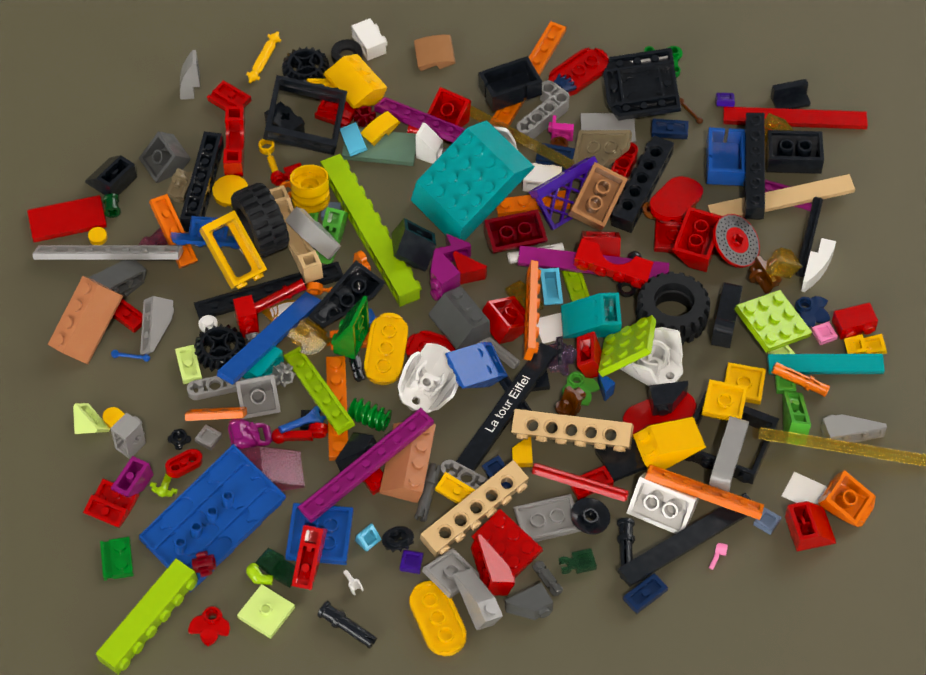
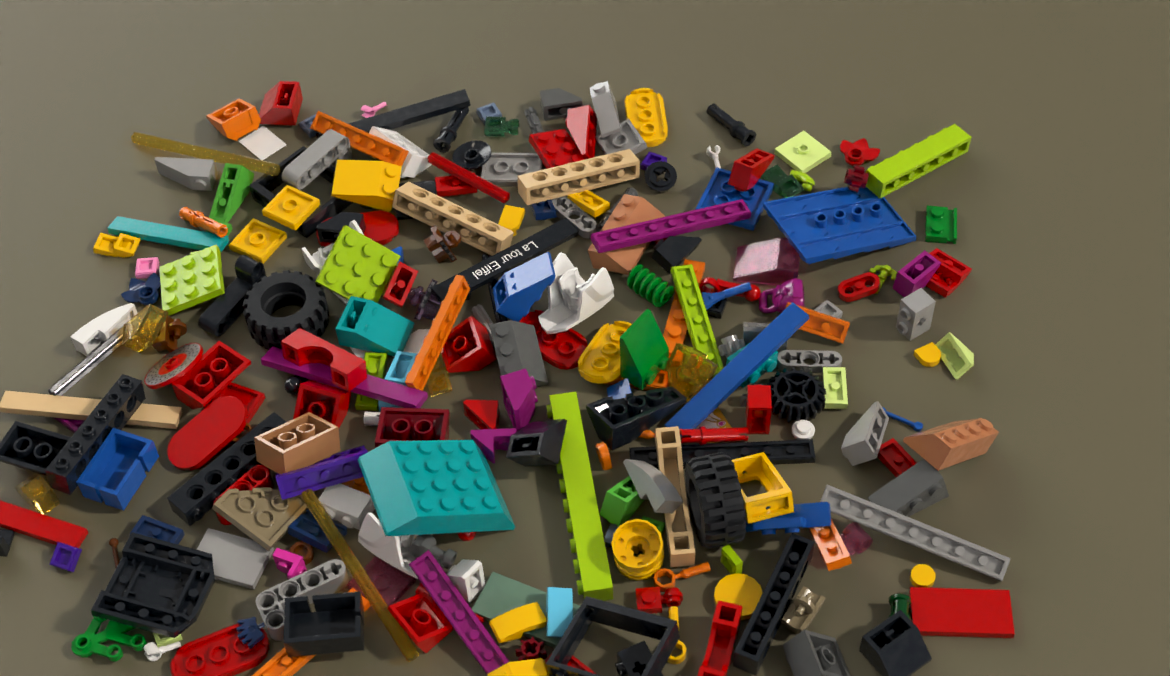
camera: 160 degrees left, 5 degrees down
black plate [167,429,191,450] -> none
medium azure slope [355,523,382,552] -> none
bright green plate [562,371,600,406] -> none
dark blue plate [623,573,668,614] -> none
red brick [831,302,878,340] -> none
none -> sand blue tile [476,102,502,125]

